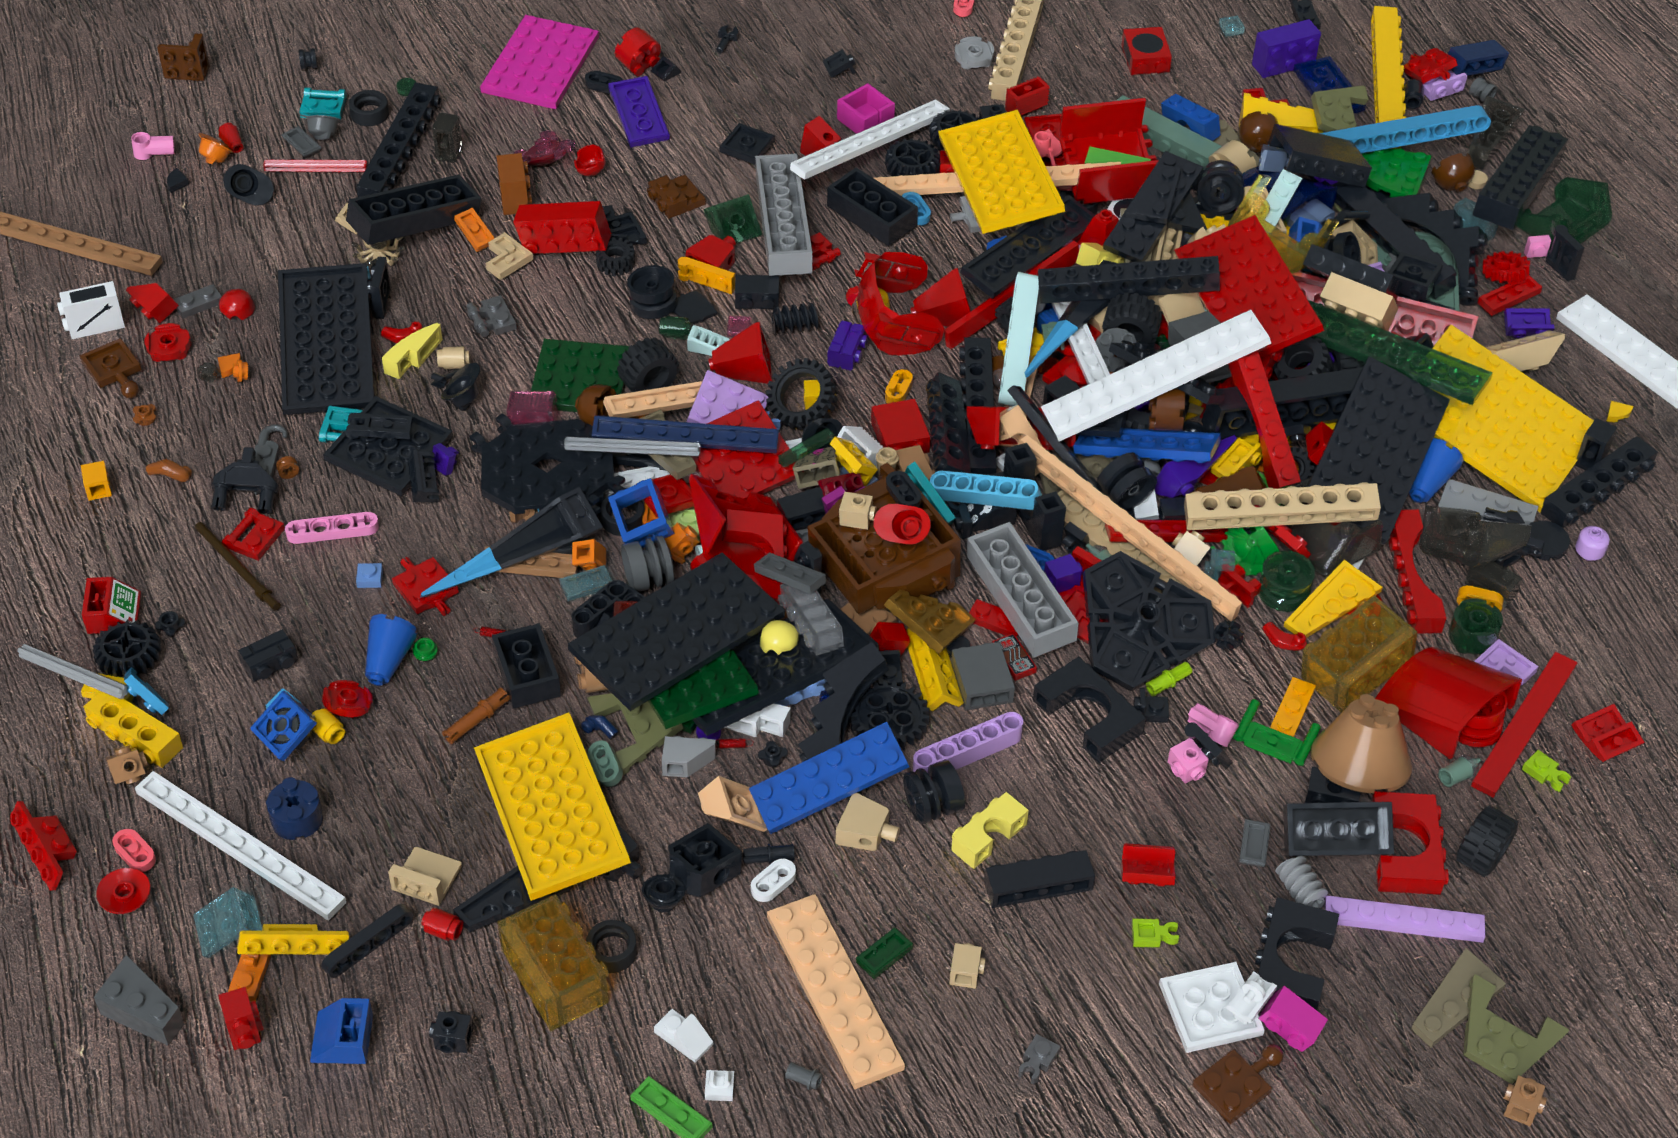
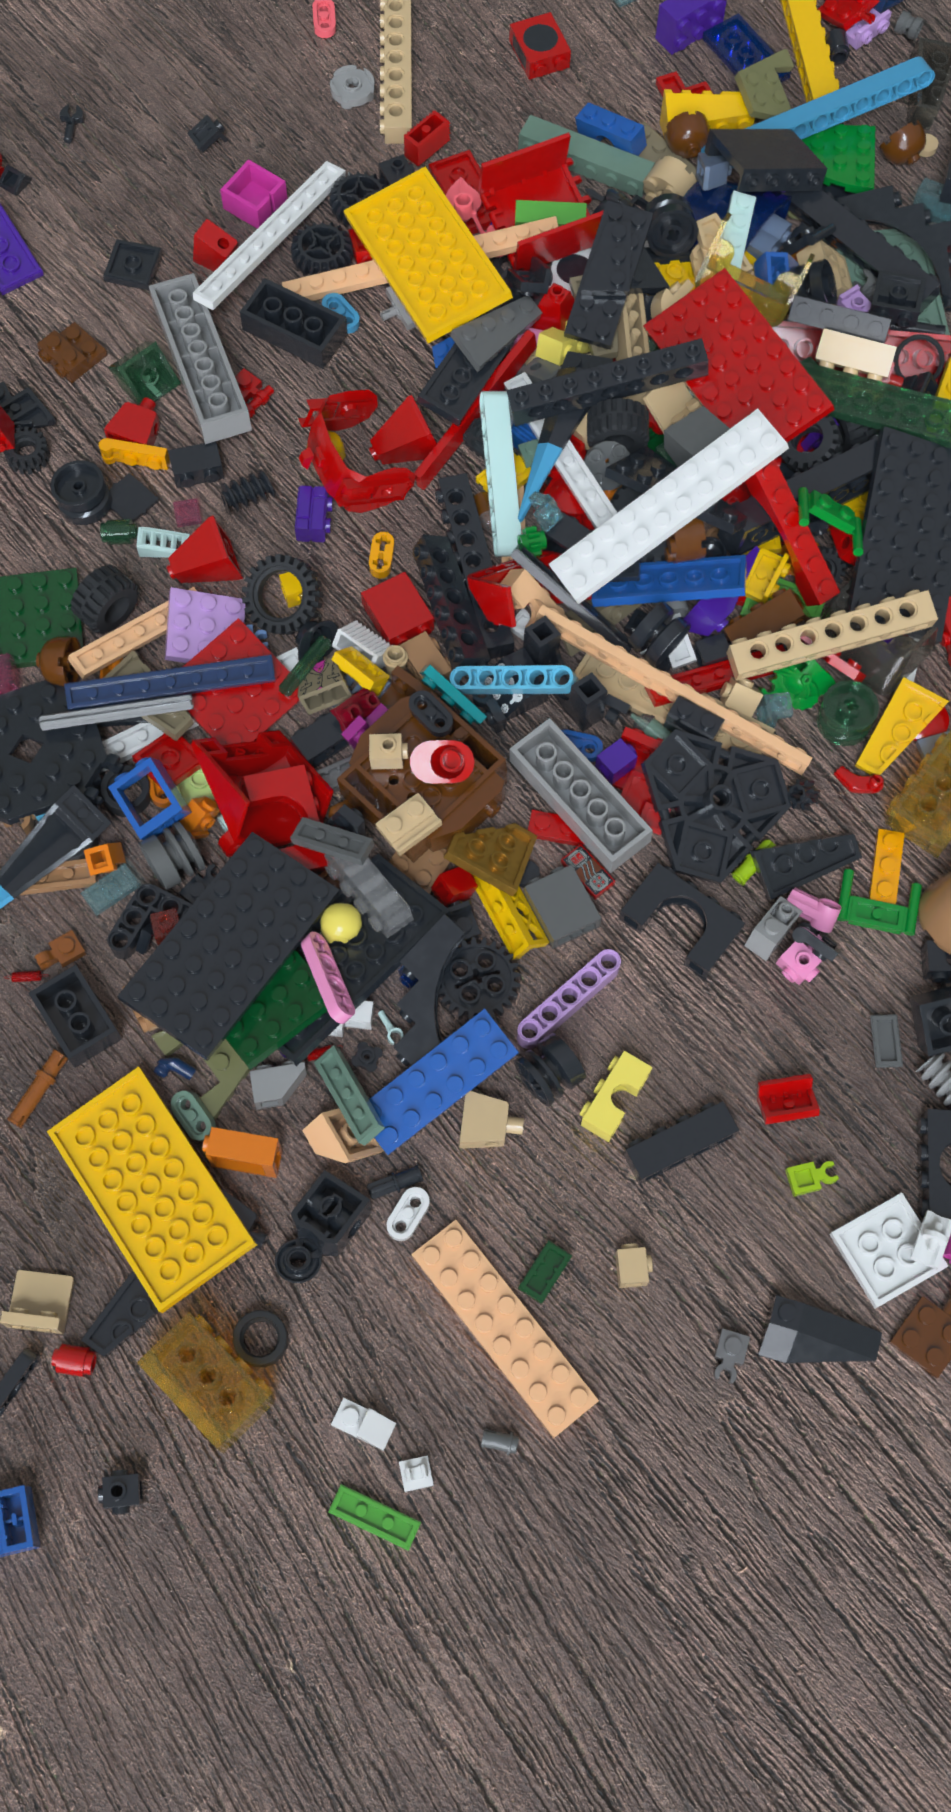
camera: 15 degrees left, 20 degrees up
black bracket [1133,688,1169,723] -> none
red hips [1218,564,1261,608] -> none
none -> dark orange plate [34,930,86,971]
none -> orange window [202,1127,283,1178]
none -> bright pink beam [301,932,355,1024]
none -> sand green plate [314,1045,385,1146]
none -> tan plate [375,793,442,856]
none -> light aqua hand [378,1010,404,1045]
none -> dark grey wing [450,296,542,372]
none -> black bracket [506,257,553,296]
none -> green gear [517,525,547,557]
none -> clear light blue bracket [528,491,564,532]
none -> black brick [664,695,725,741]
none -> light grey slope [744,896,803,961]
none -> black wing [750,833,863,900]
none -> black wedge [757,1295,882,1364]
none -> green plate [798,487,863,556]
none -> black tyre [893,334,945,383]

